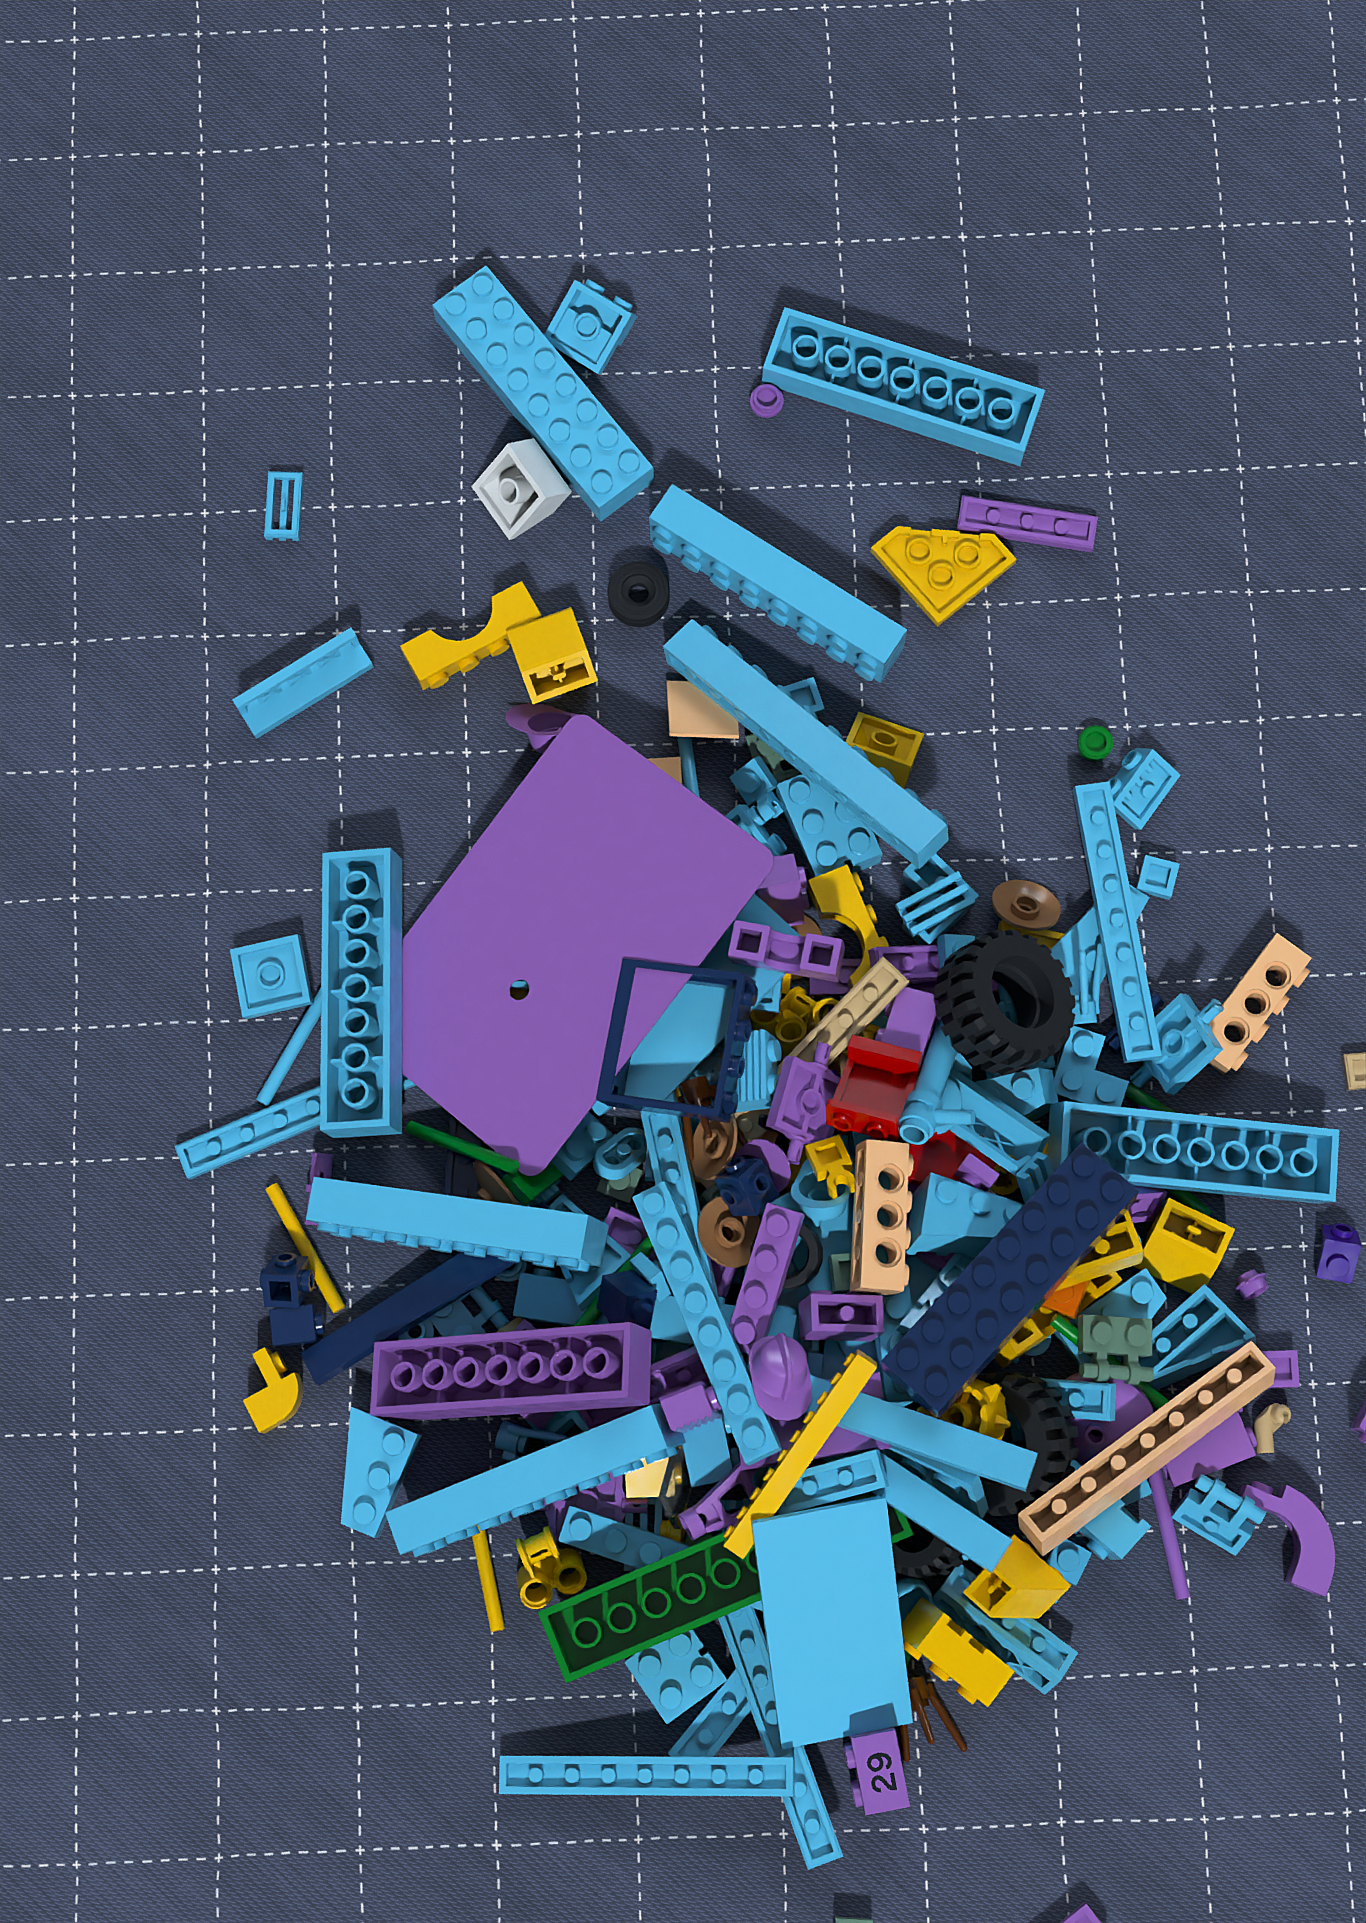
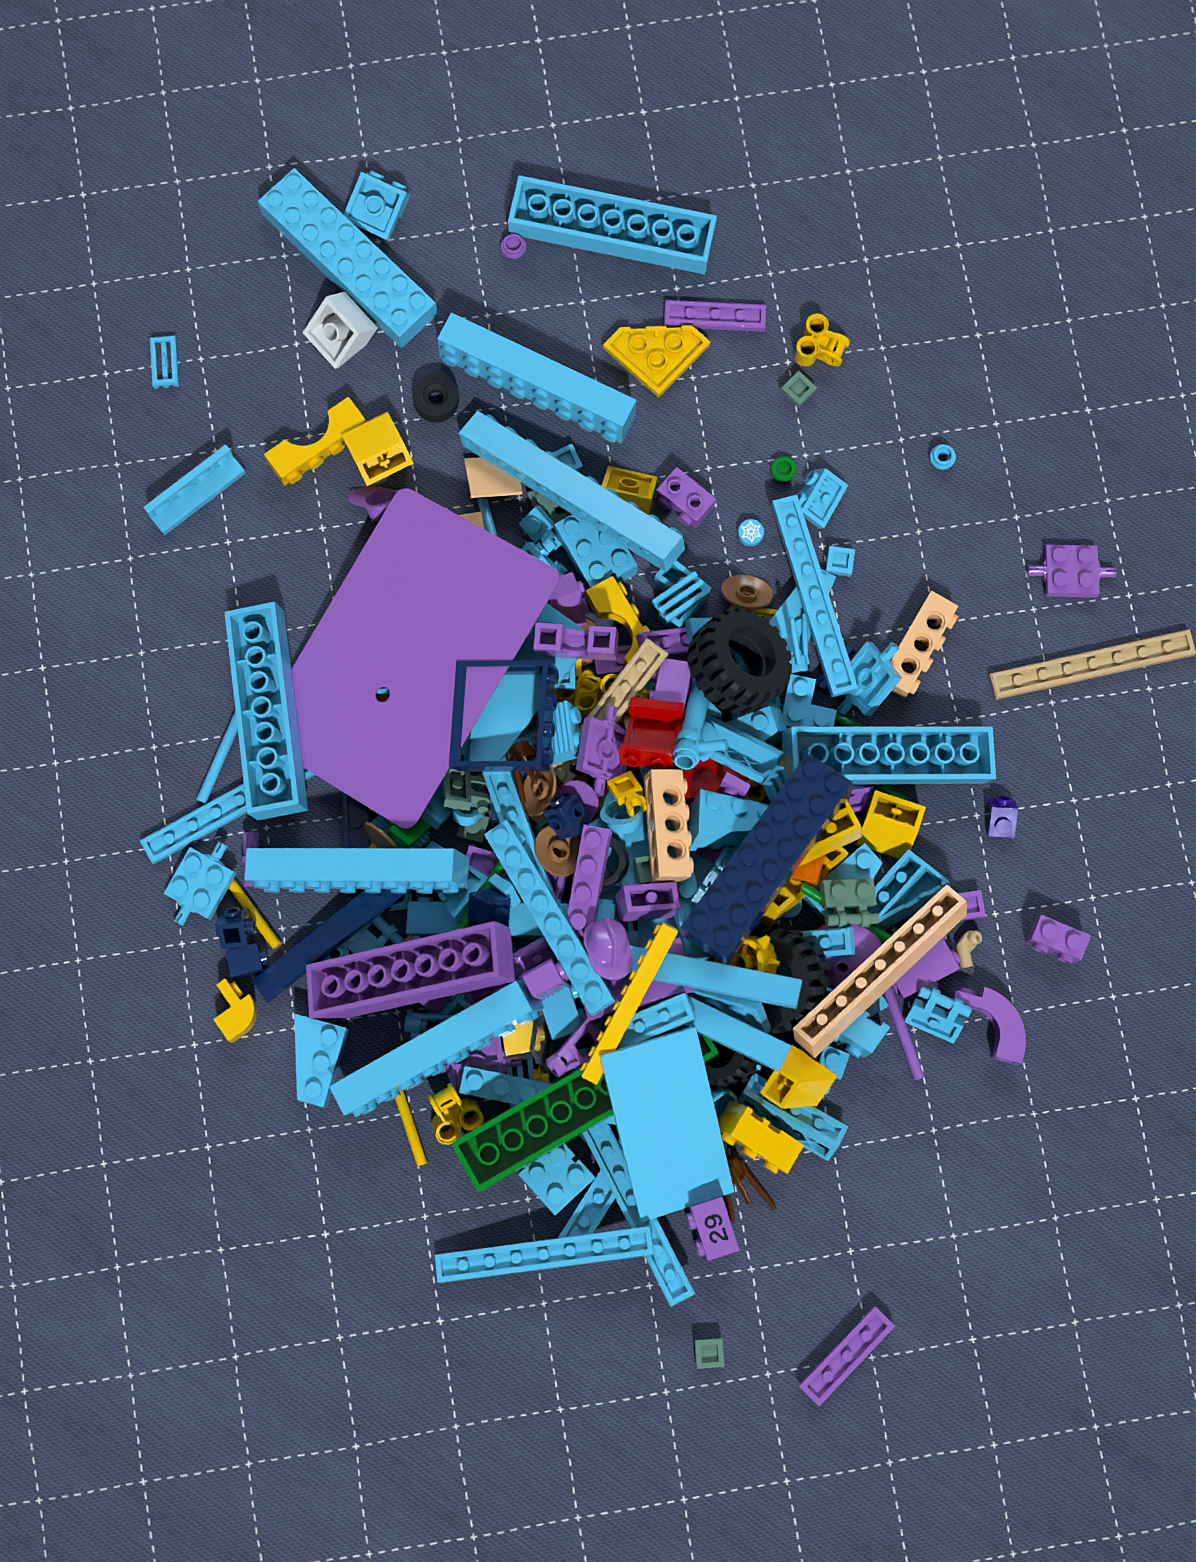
camera: 15 degrees left, 0 degrees up
medium azure plate [230,934,314,1019] -> none
green bar [406,1121,519,1174] -> none
medium lavender plate [1235,1269,1269,1301] -> none
none -> medium azure plate [164,841,237,926]
none -> sand green plate [442,767,491,815]
none -> medium lavender brick [656,467,716,529]
none -> medium azure tile [738,519,764,547]
none -> sand green plate [781,371,817,408]
none -> yellow piece [794,314,850,367]
none -> medium azure plate [930,444,956,470]

